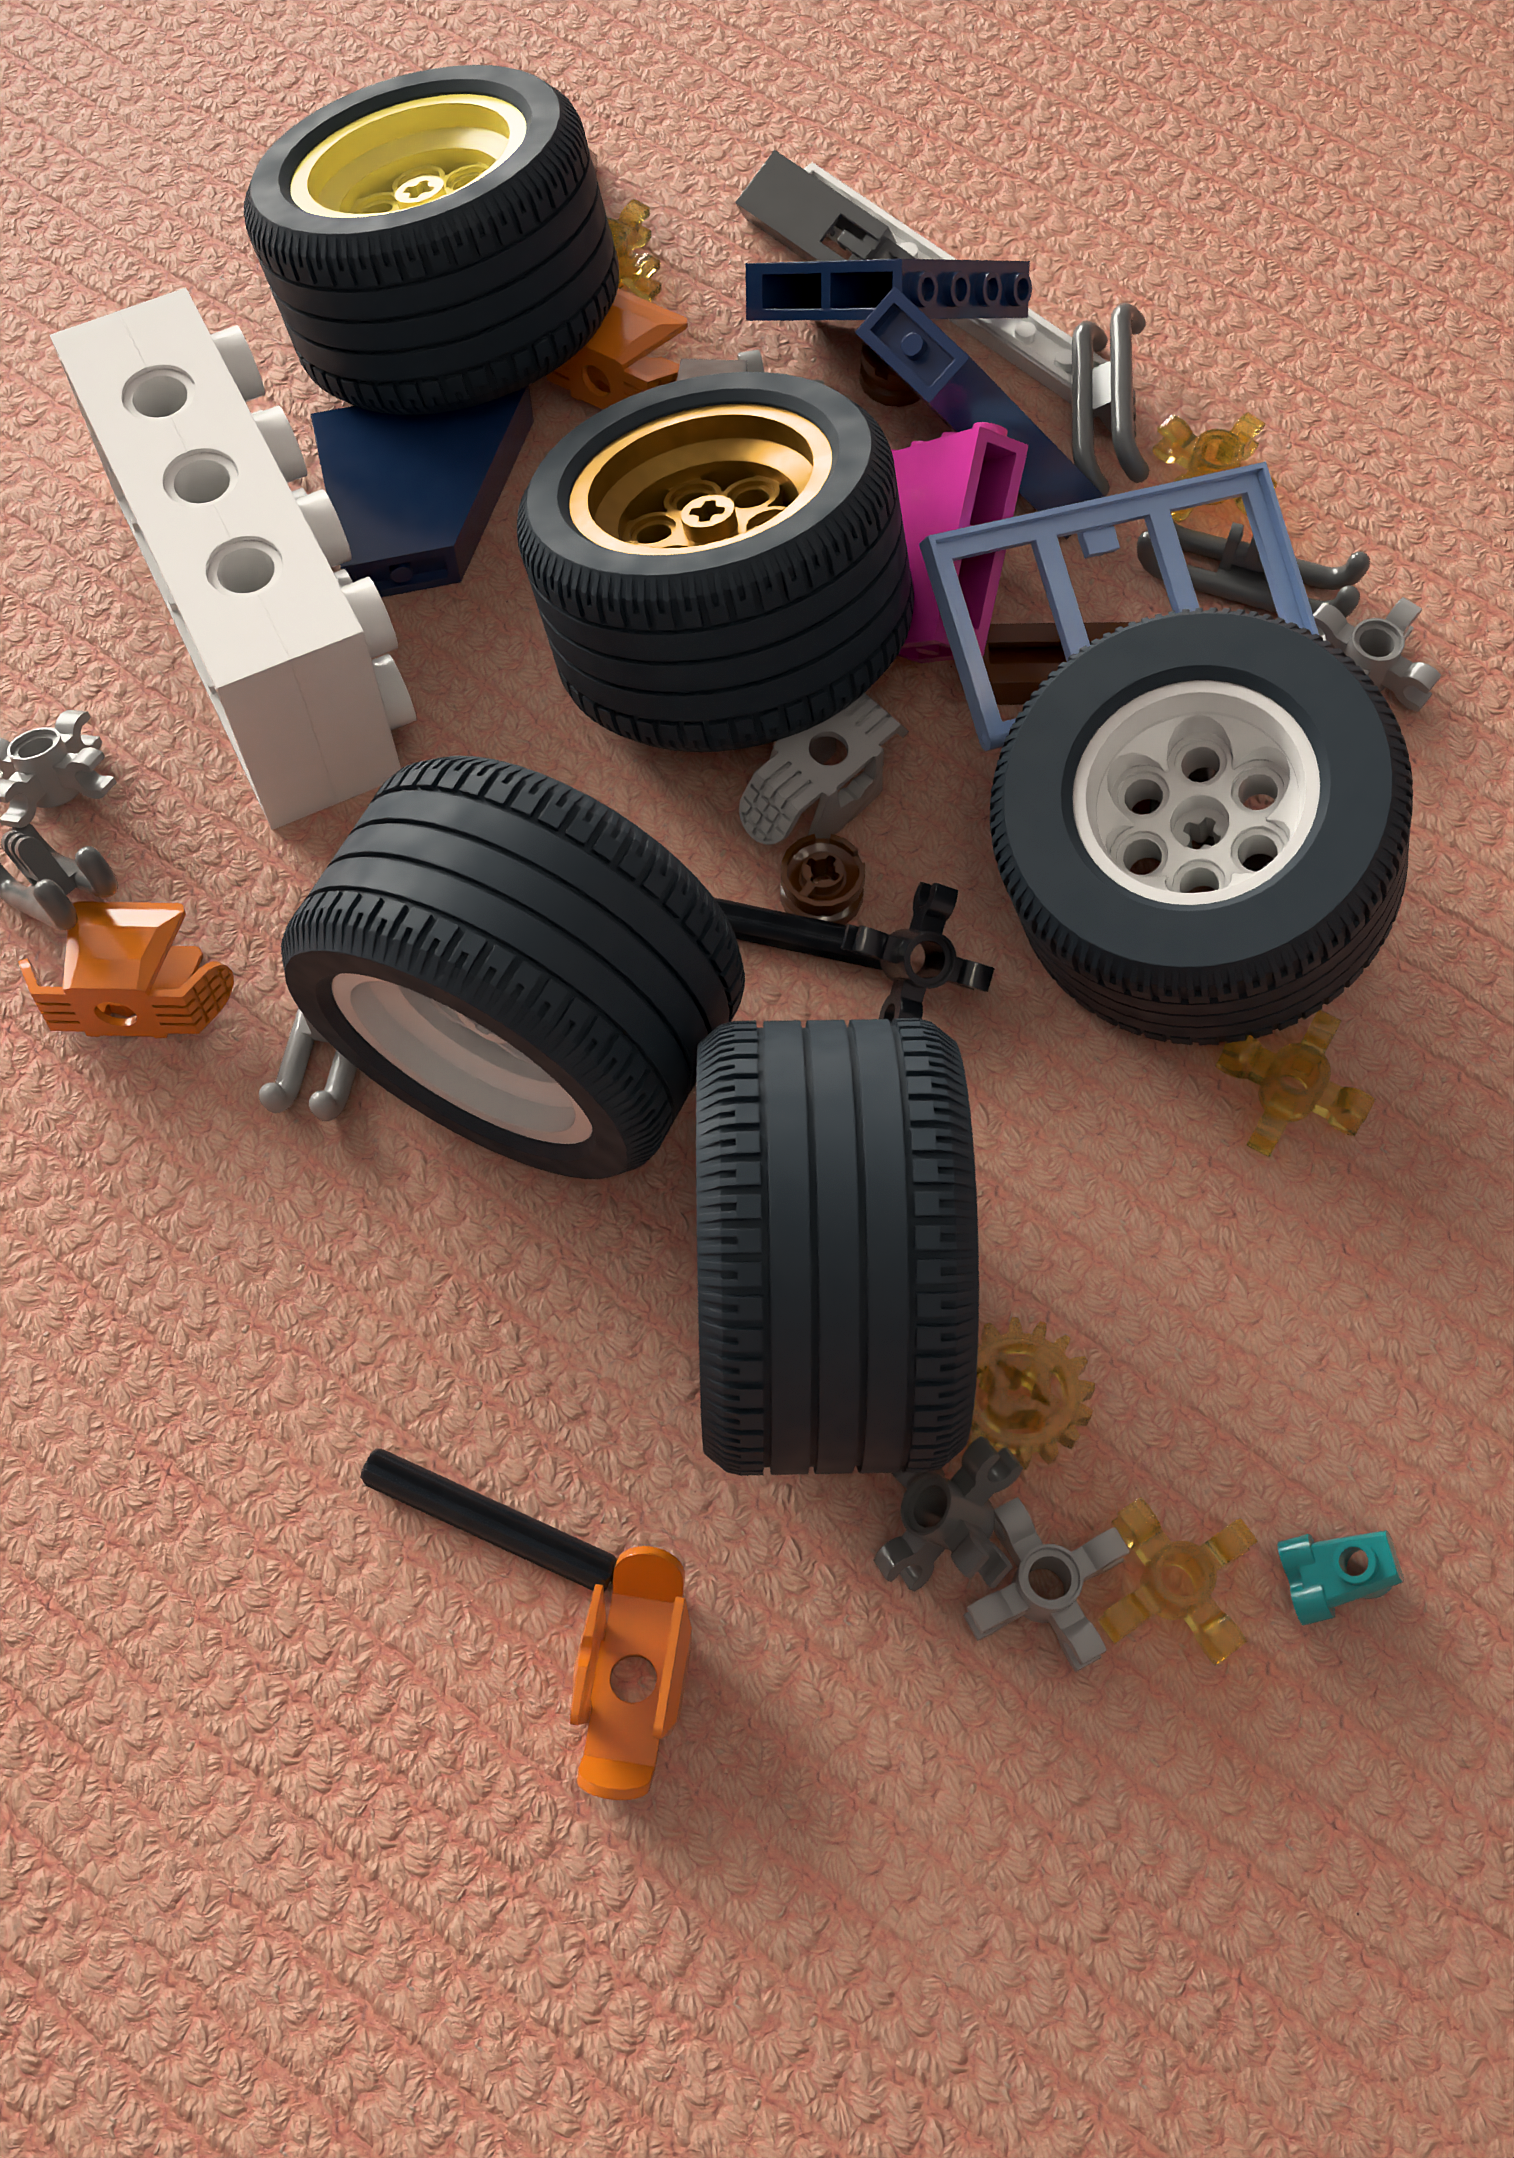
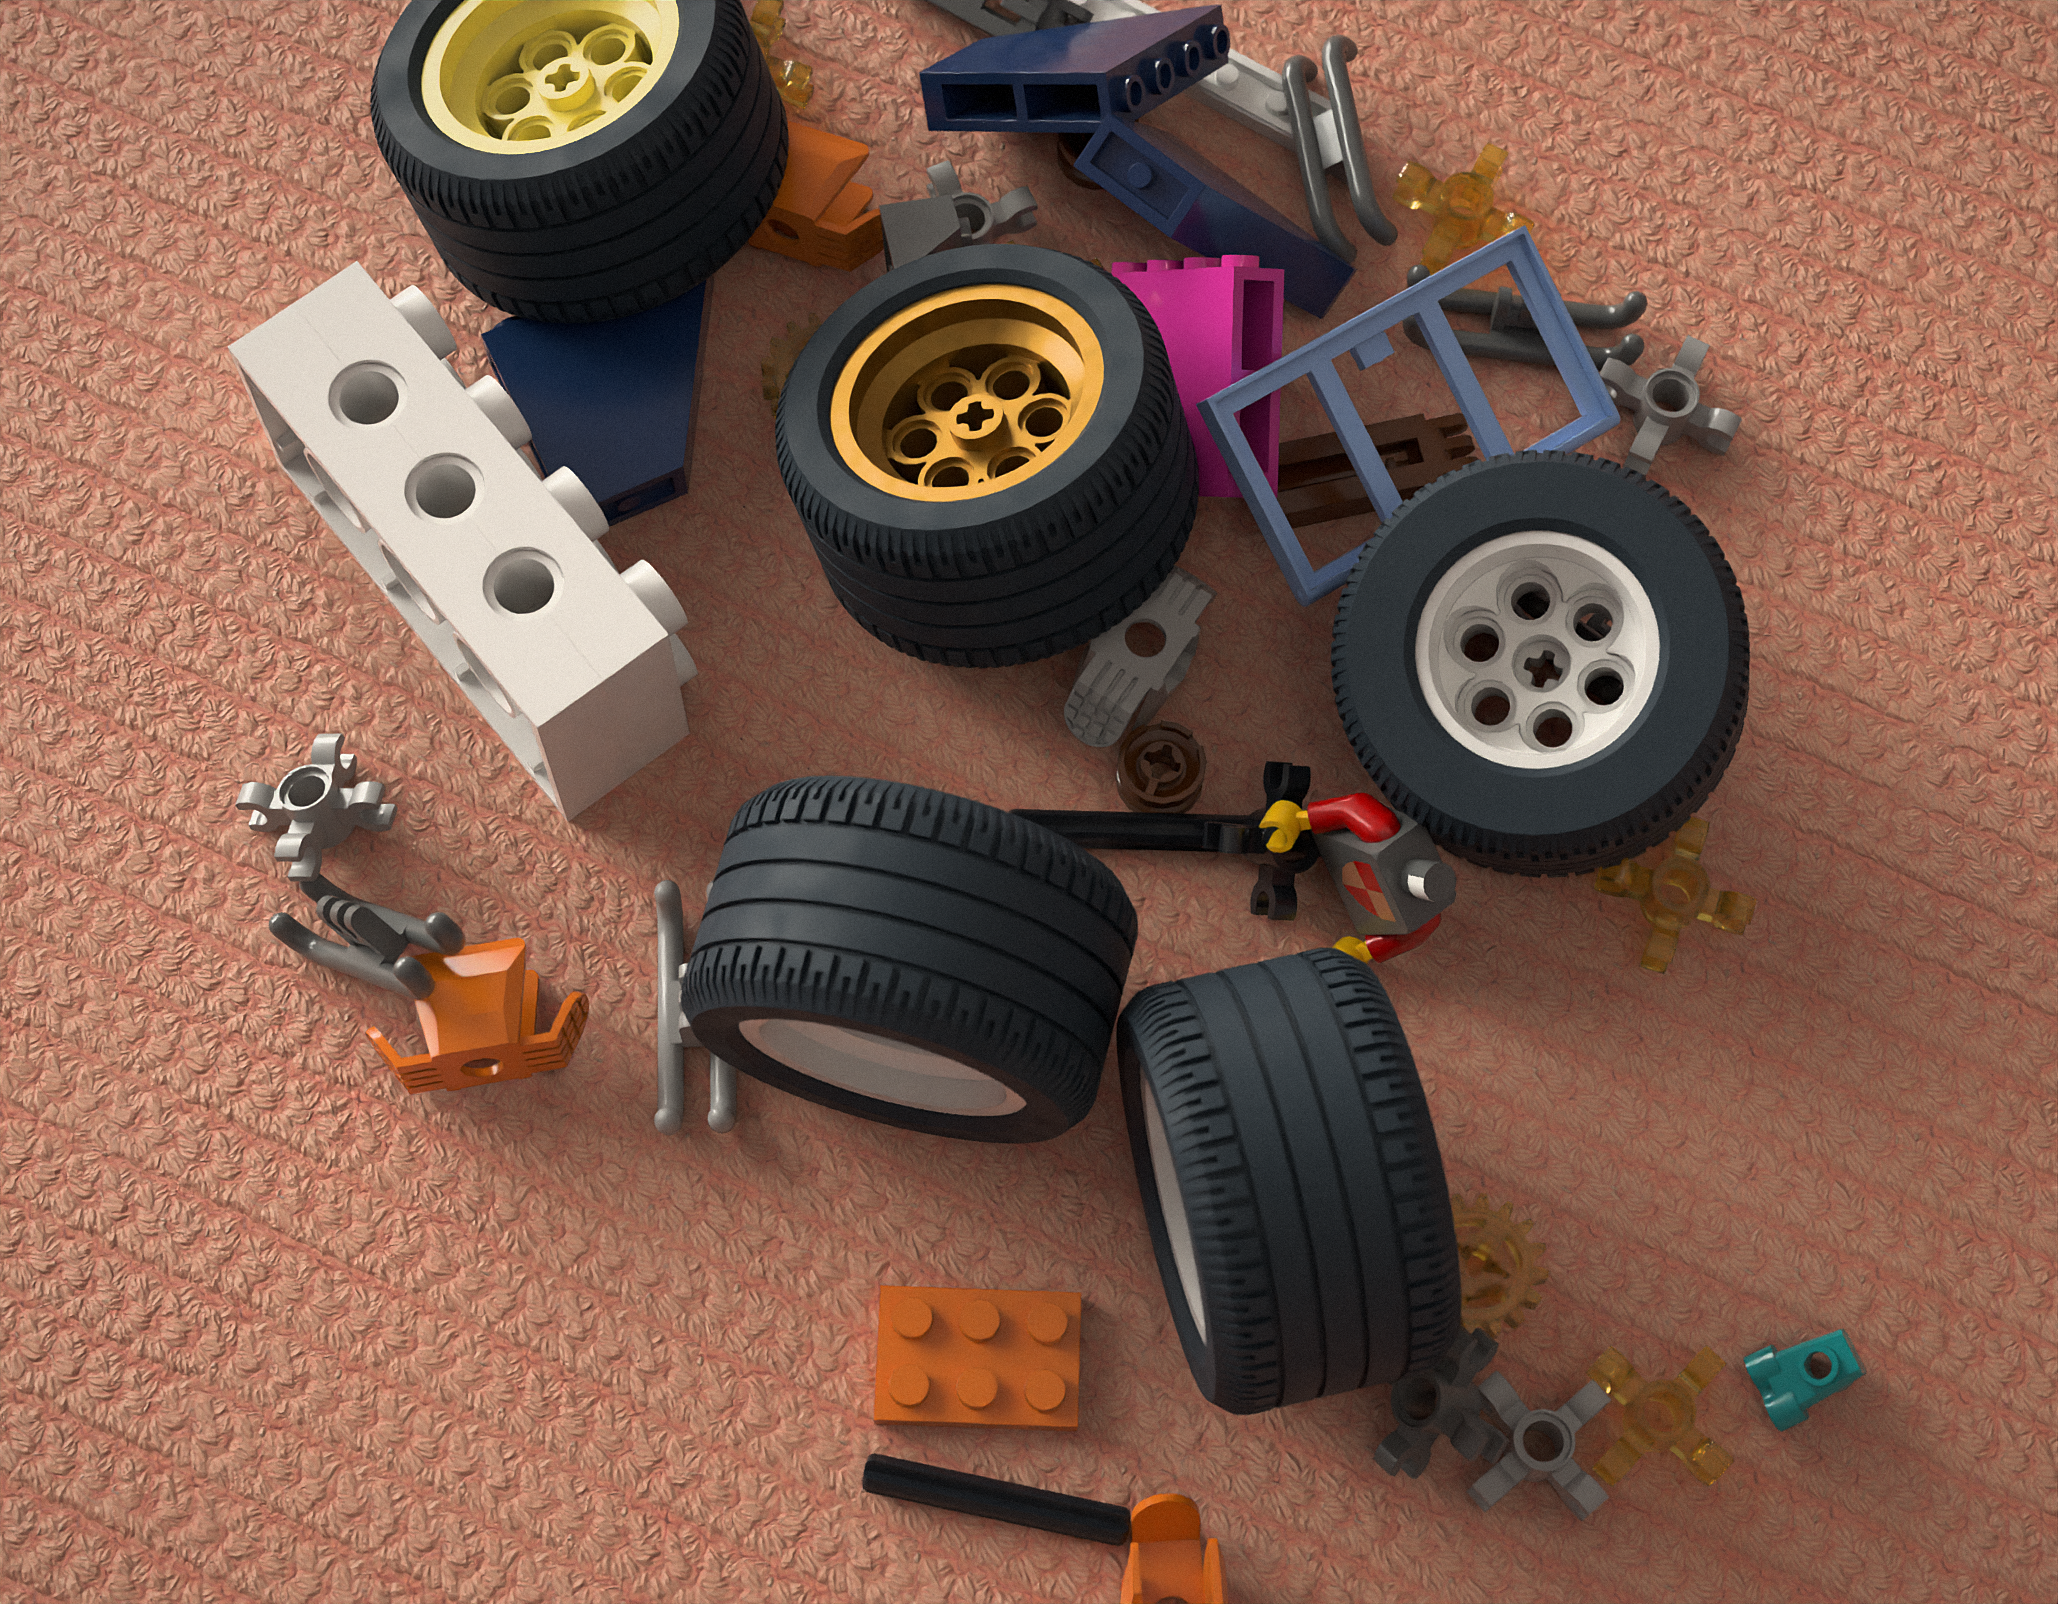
camera: 15 degrees left, 5 degrees up
none -> orange plate [874,1285,1082,1432]
none -> torso [1259,792,1456,965]

